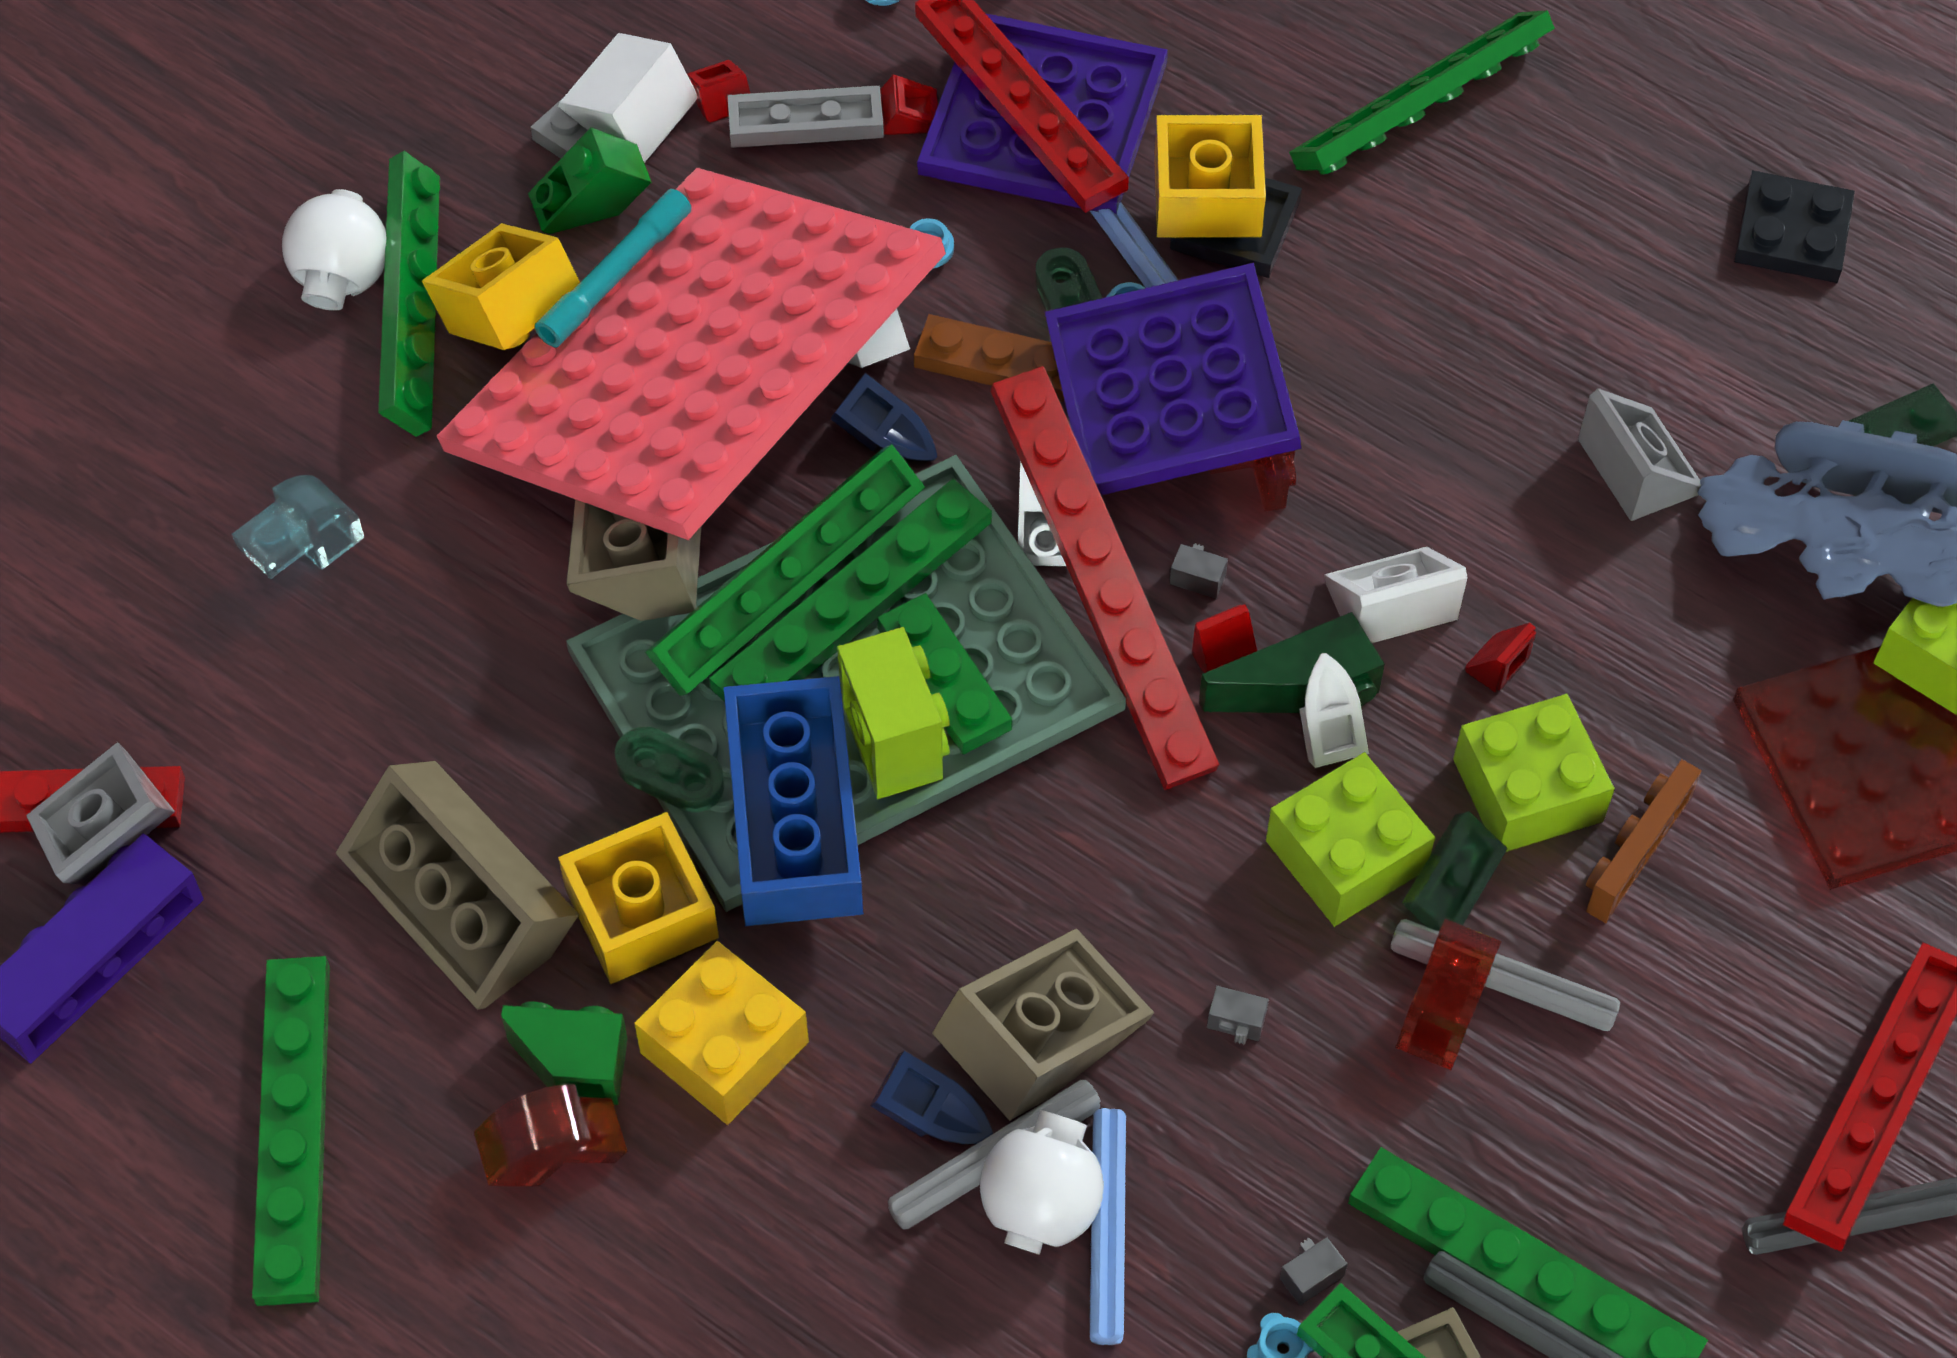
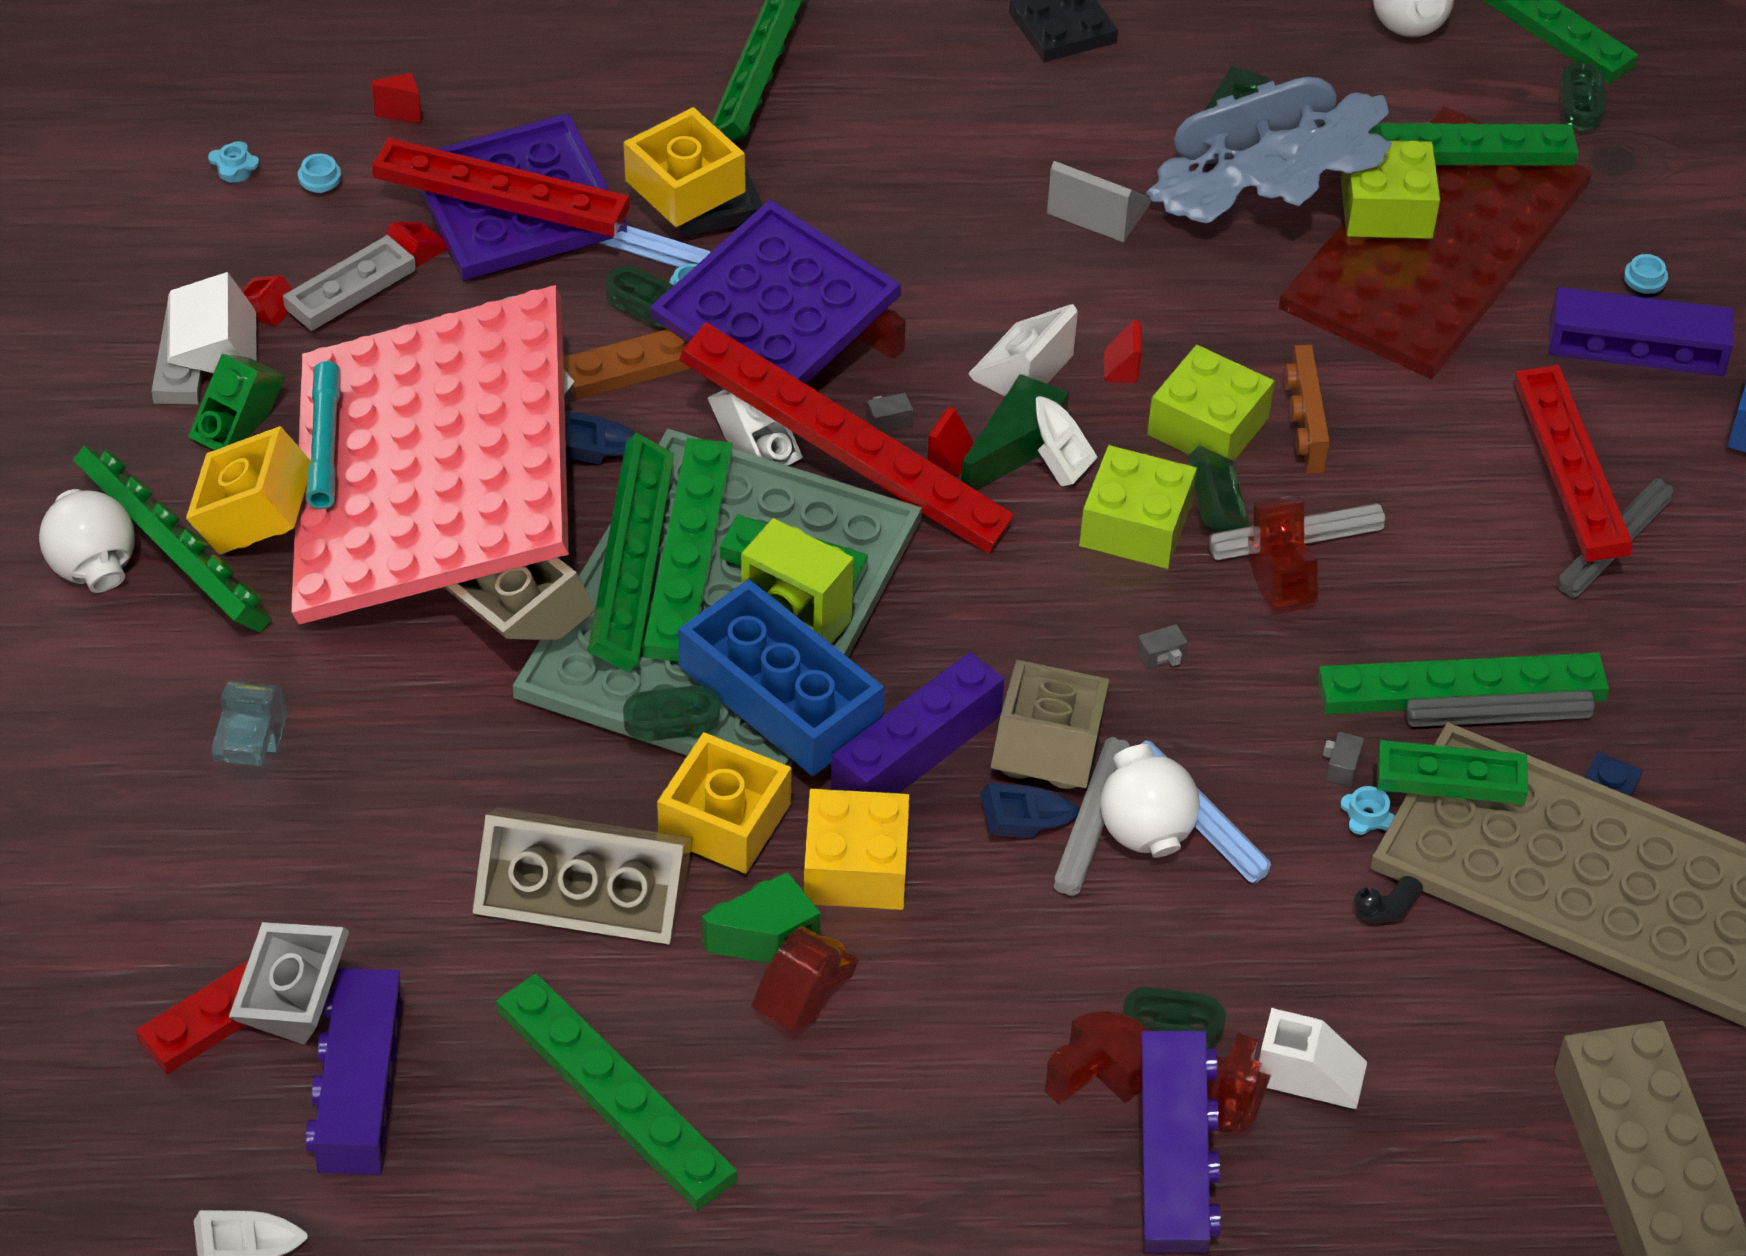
camera: 40 degrees left, 10 degrees down
none -> dark purple brick [831,652,1005,794]

